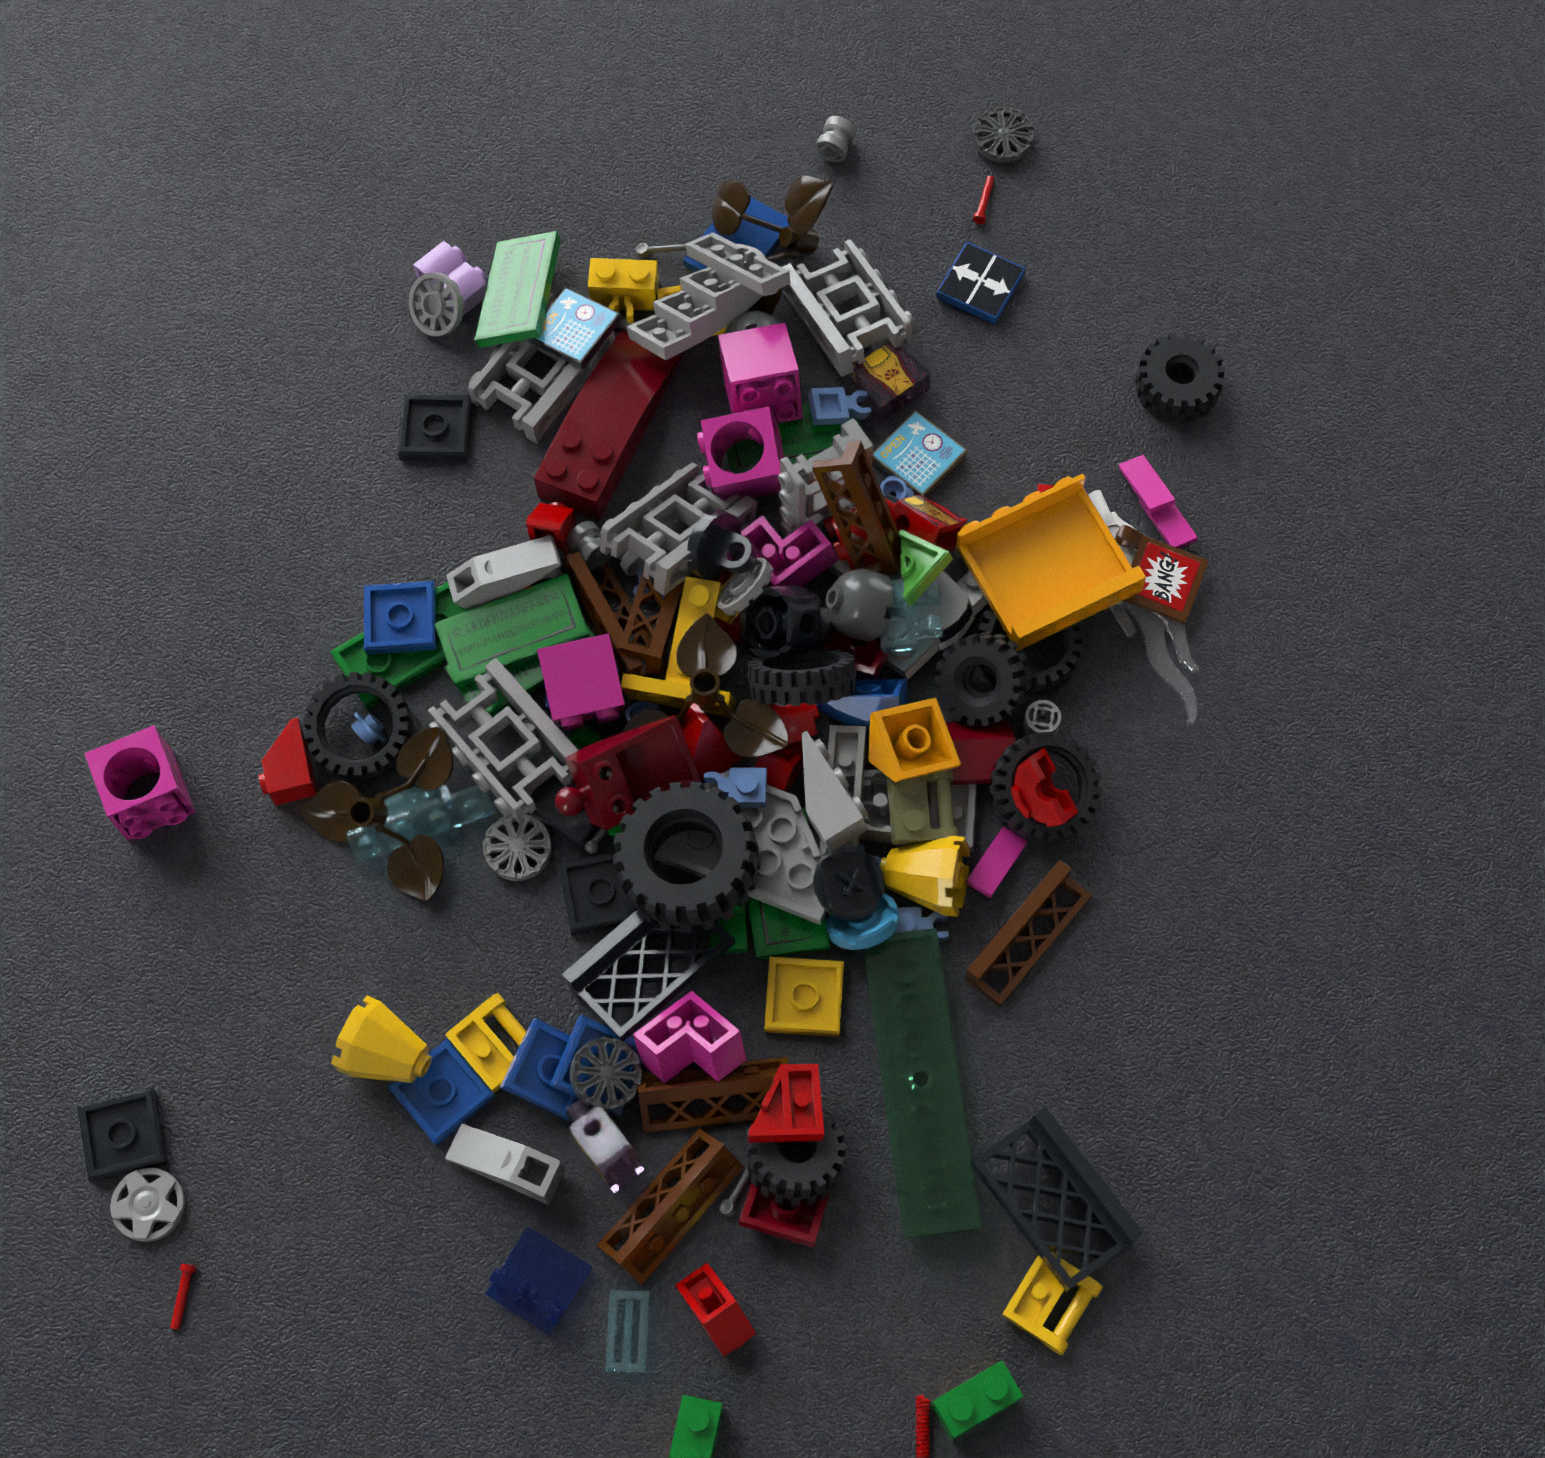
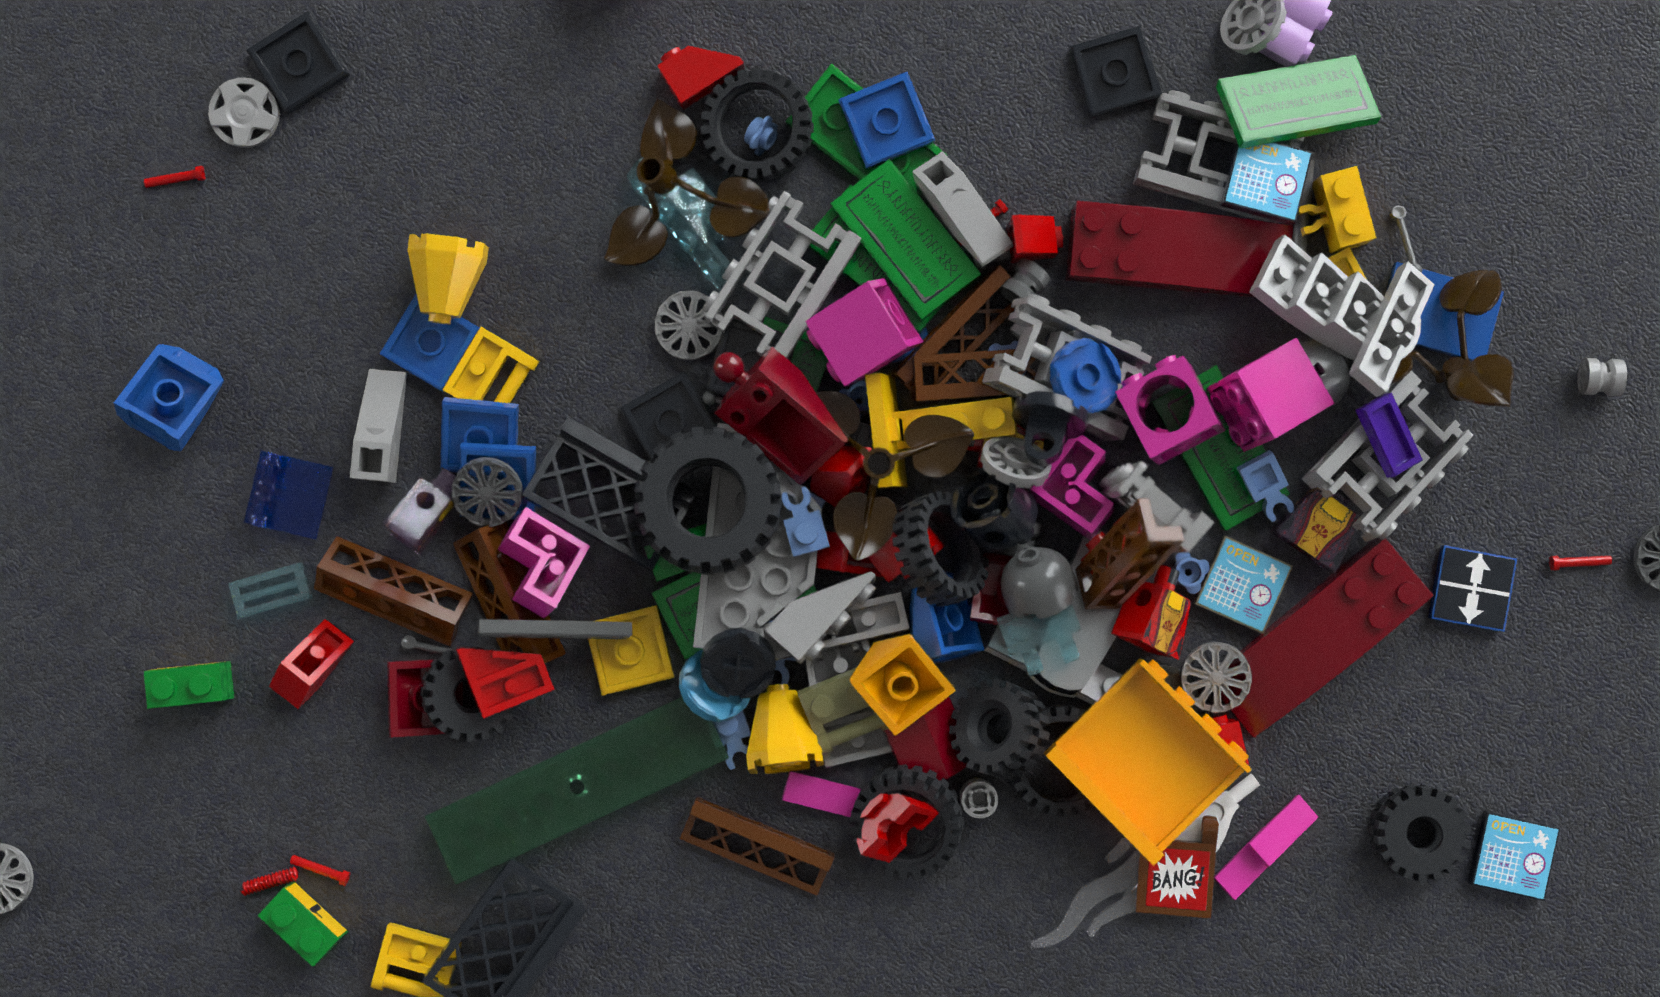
camera: 70 degrees right, 20 degrees up
bright green tile [898,530,953,606] -> none
none -> blue slope [114,344,224,451]
none -> red piece [290,855,351,886]
none -> dark grey tile [477,619,632,639]
none -> blue tile [1050,338,1121,414]
none -> light grey wheel [1181,642,1252,713]
none -> dark red slope [1221,538,1434,738]
none -> dark purple tile [1355,393,1423,478]
none -> medium azure tile [1468,811,1560,901]

